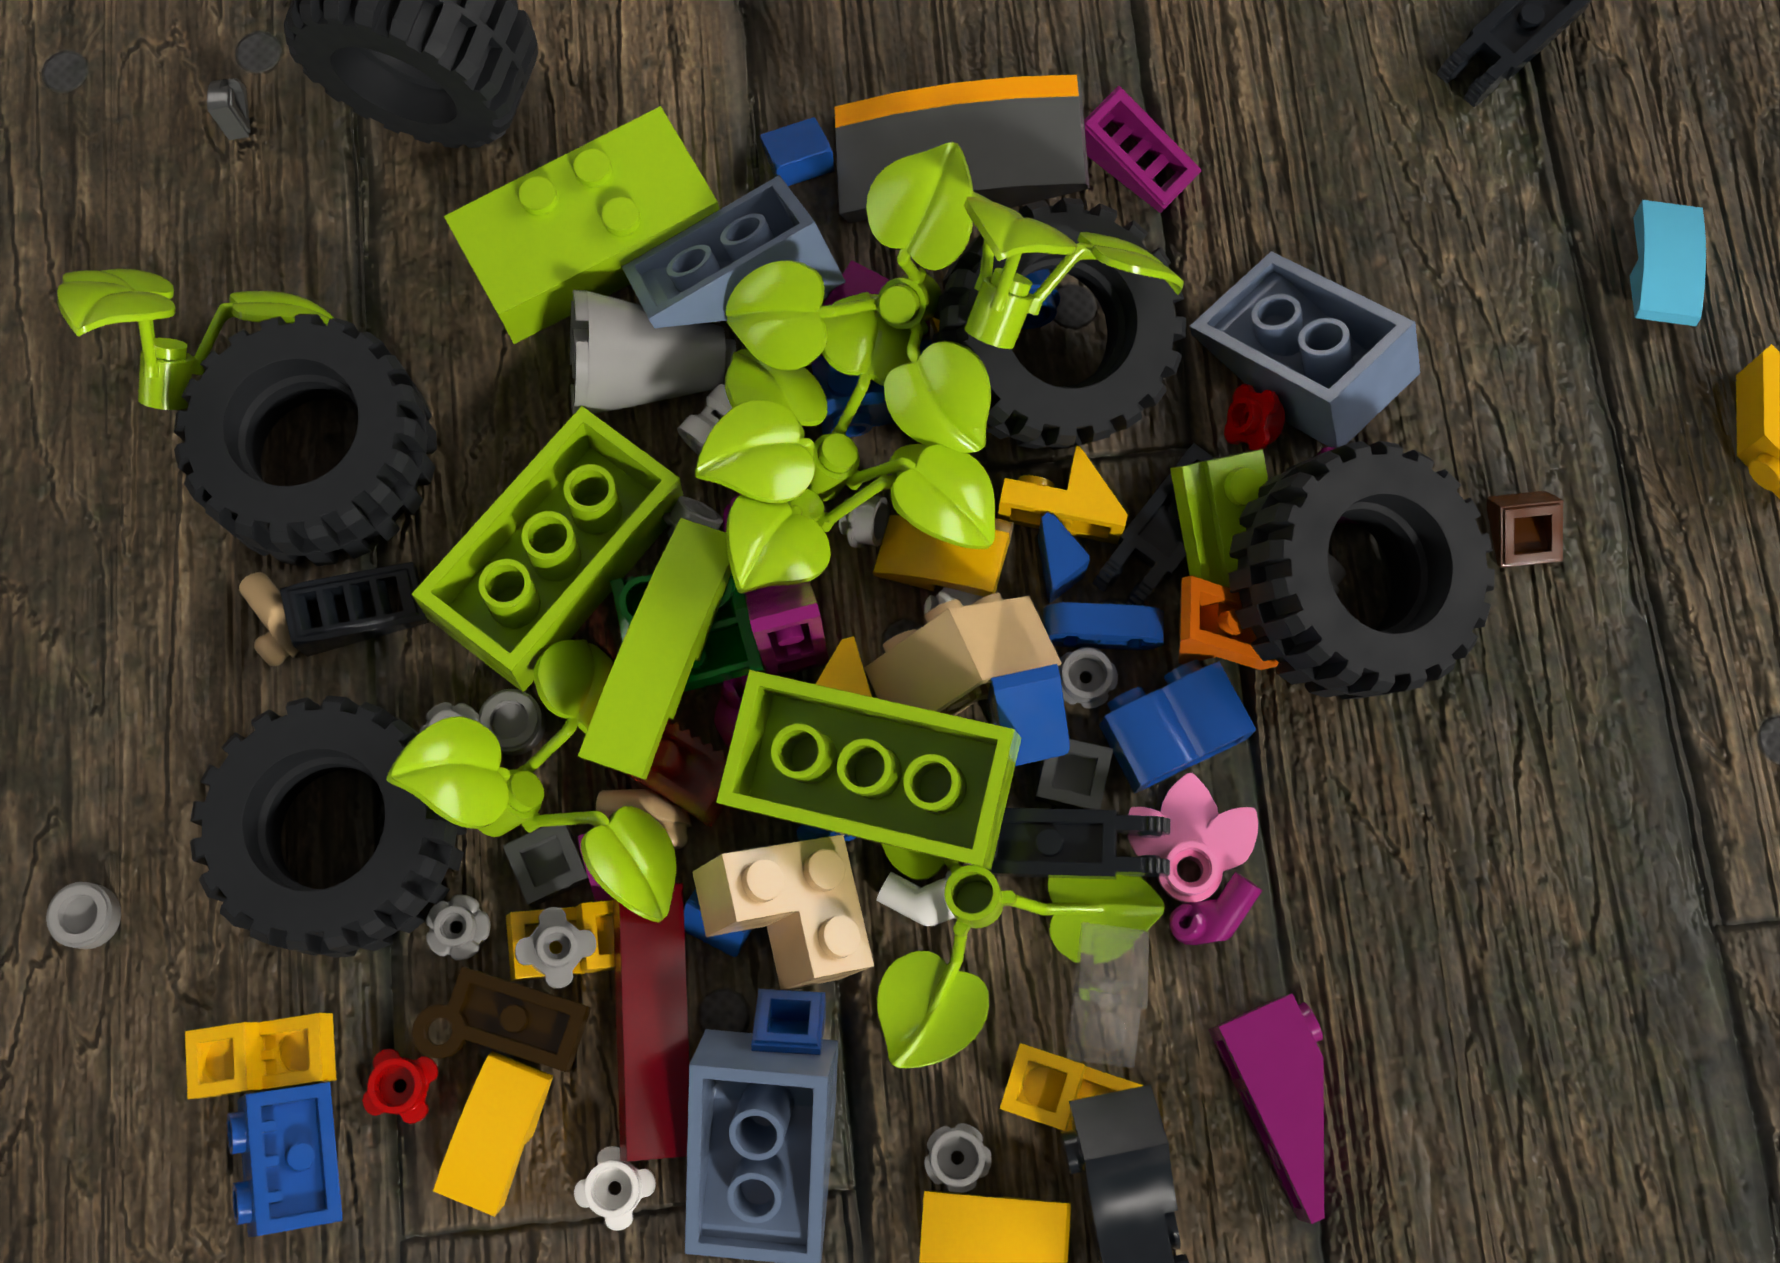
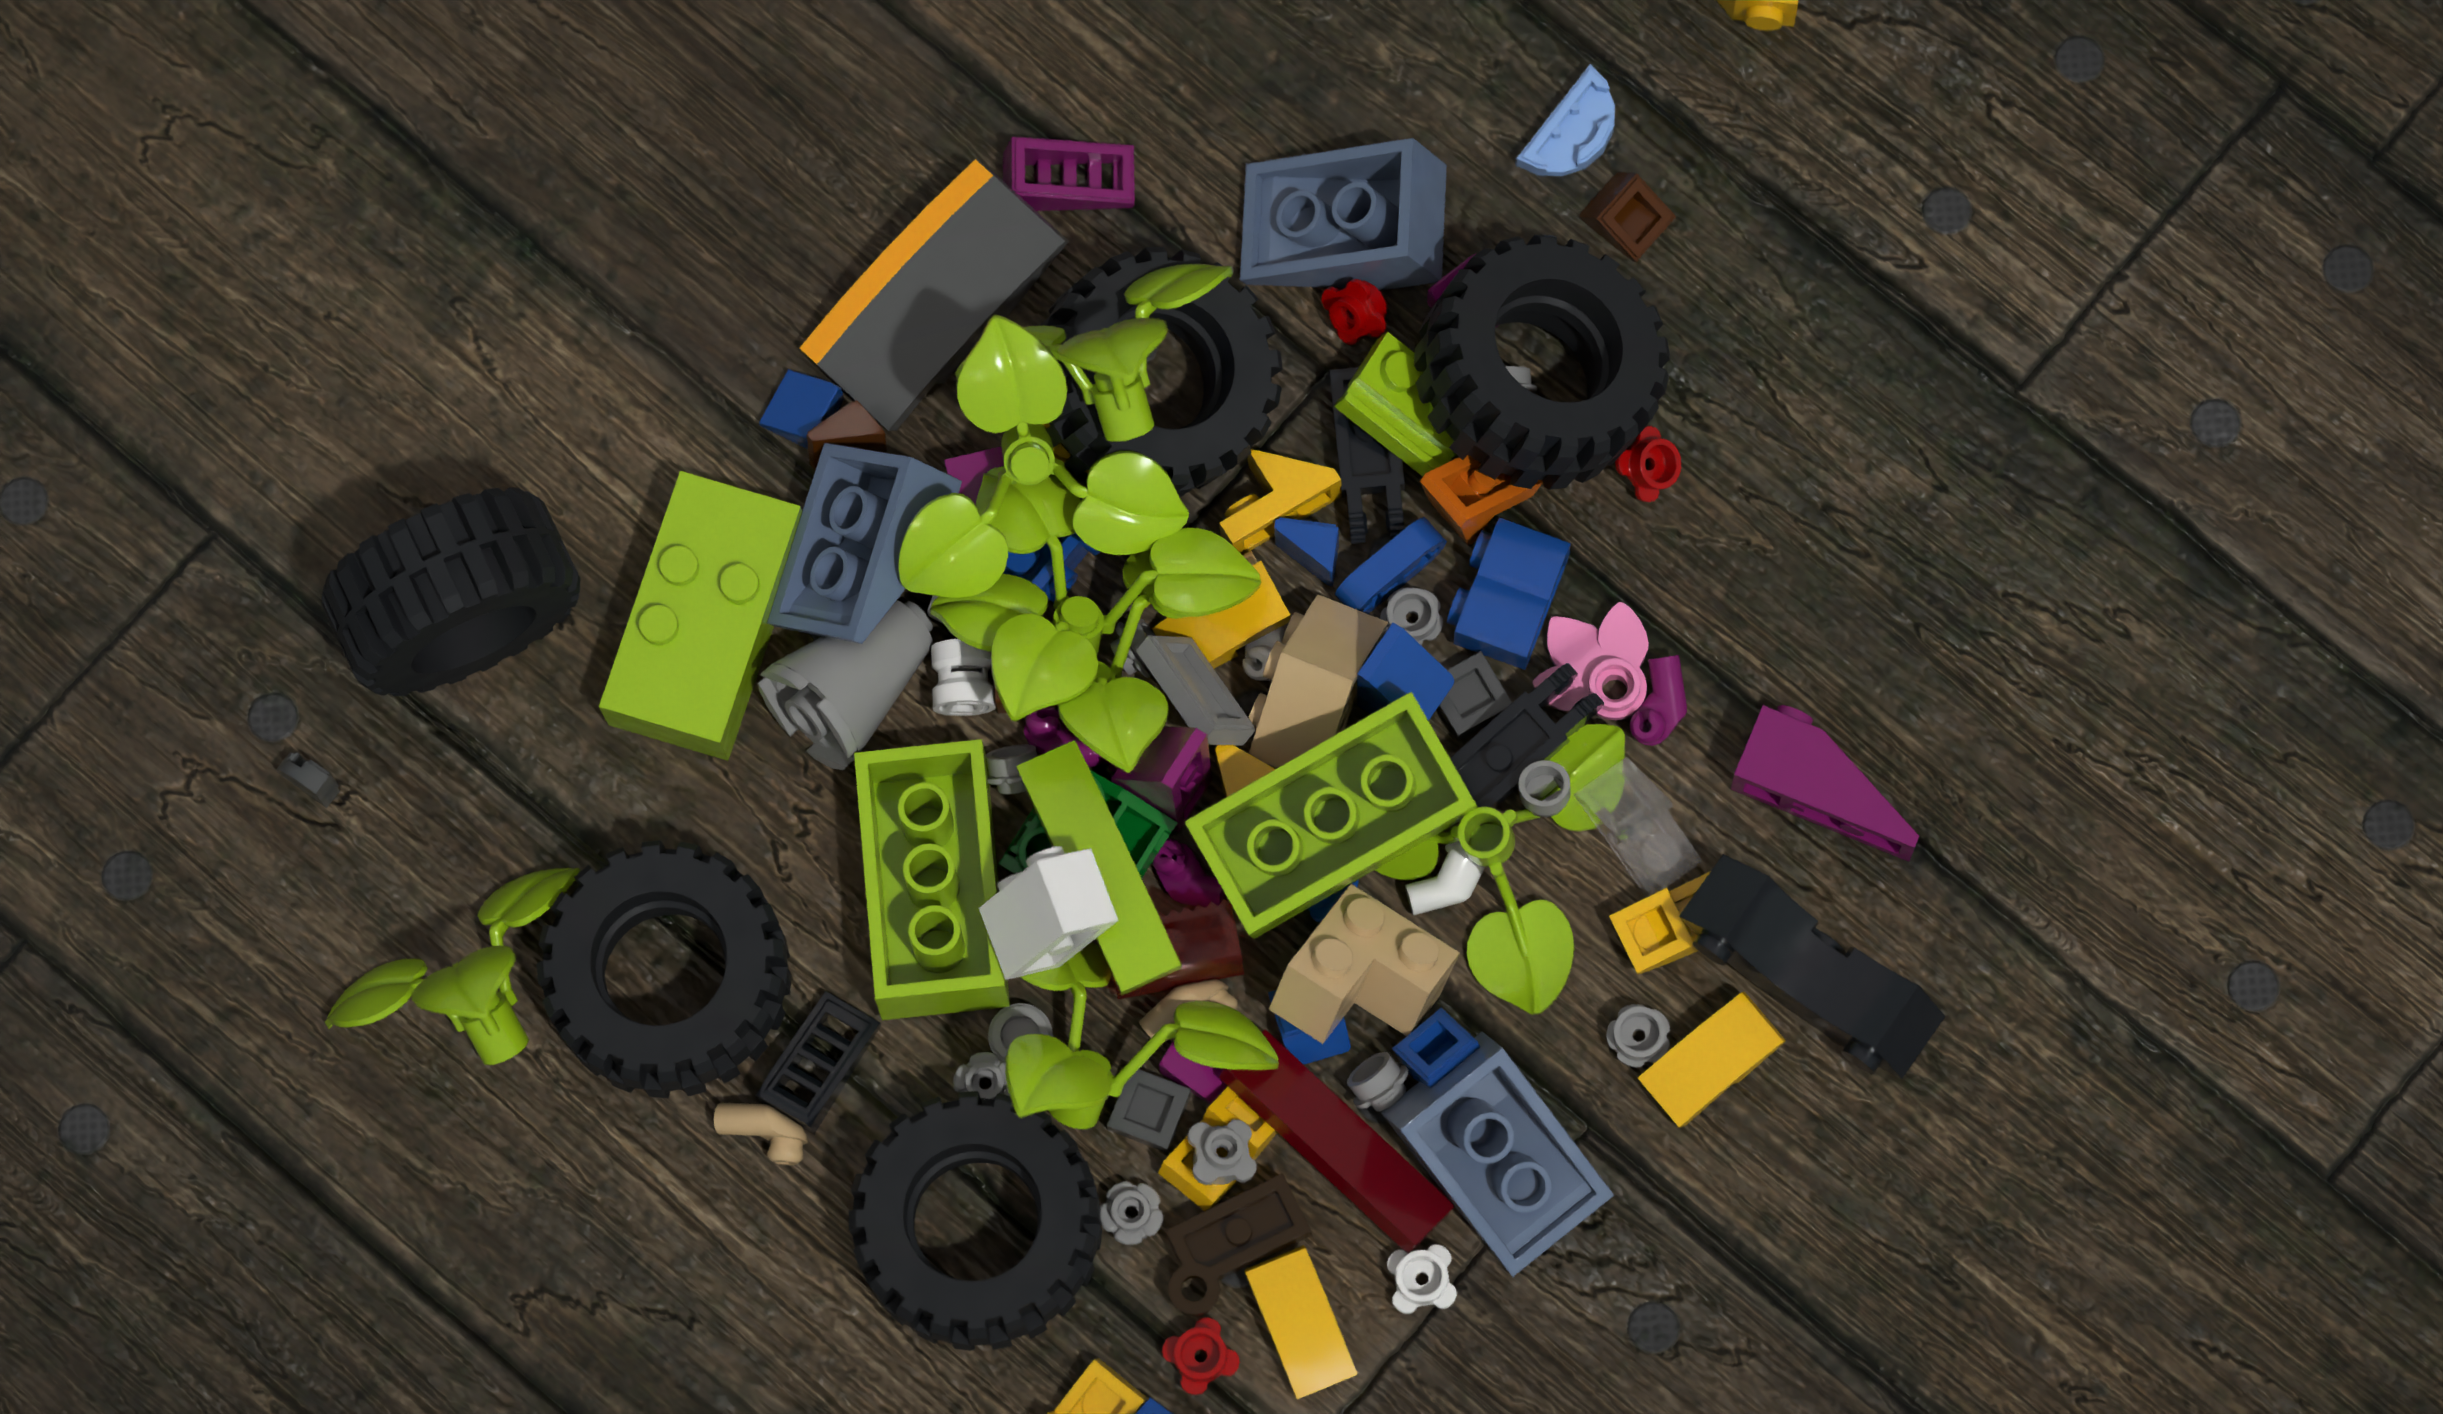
camera: 40 degrees left, 0 degrees up
none -> reddish brown slope [807,400,887,470]
none -> white brick [979,846,1119,980]
none -> light grey tile [1136,635,1255,746]
none -> light grey plate [1347,1052,1408,1111]
none -> light blue tile [1516,64,1615,177]
none -> light grey hinge [1518,760,1571,818]
none -> red plate [1615,426,1682,502]

